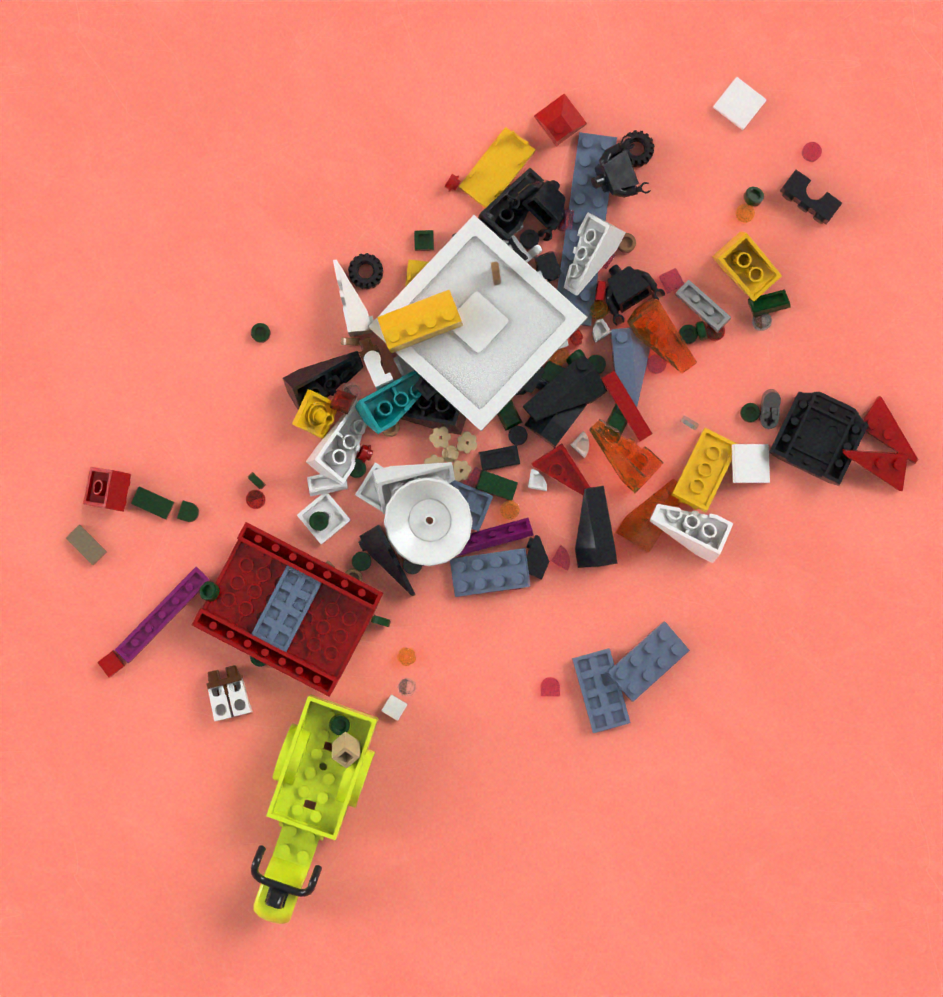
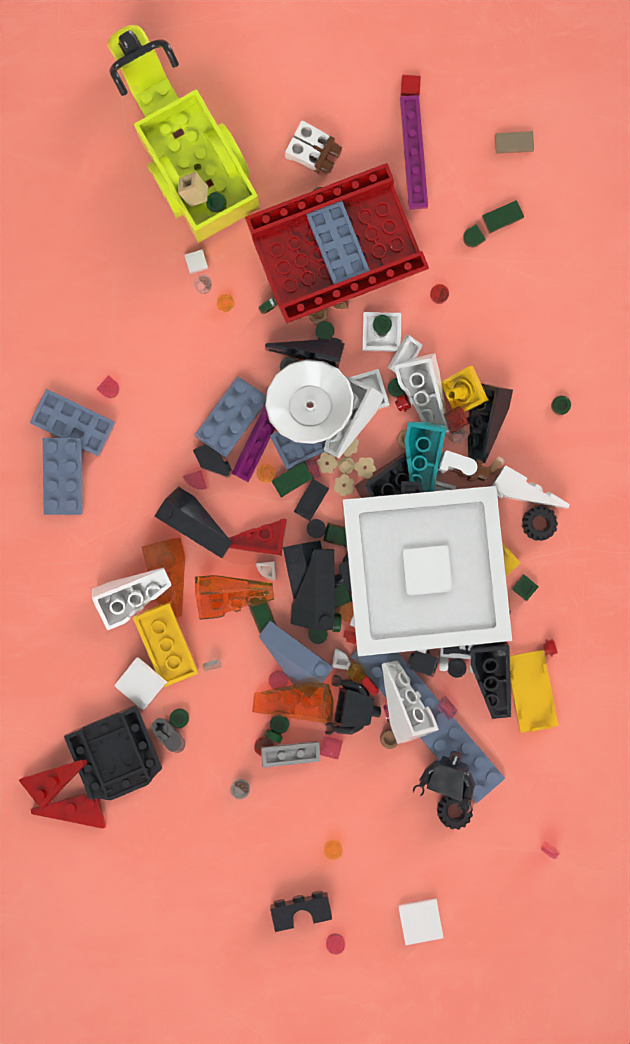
camera: 125 degrees right, 0 degrees up
red slope [83,467,131,512] -> none
dark green tile [200,581,220,602] -> none
dark green tile [248,472,266,490] -> none
yellow slope [377,290,463,353] -> none
medium nougat tile [490,262,501,285] -> none
black torso [506,180,566,241] -> none
white tile [528,469,547,491] -> none
red slope [534,93,587,147] -> none
red sticker [601,371,653,442] -> none
yellow slope [712,231,782,302] -> none
dark green tile [744,186,764,206] -> none
dark green tile [748,289,791,317] -> none
none -> clear pink tile [540,841,560,859]

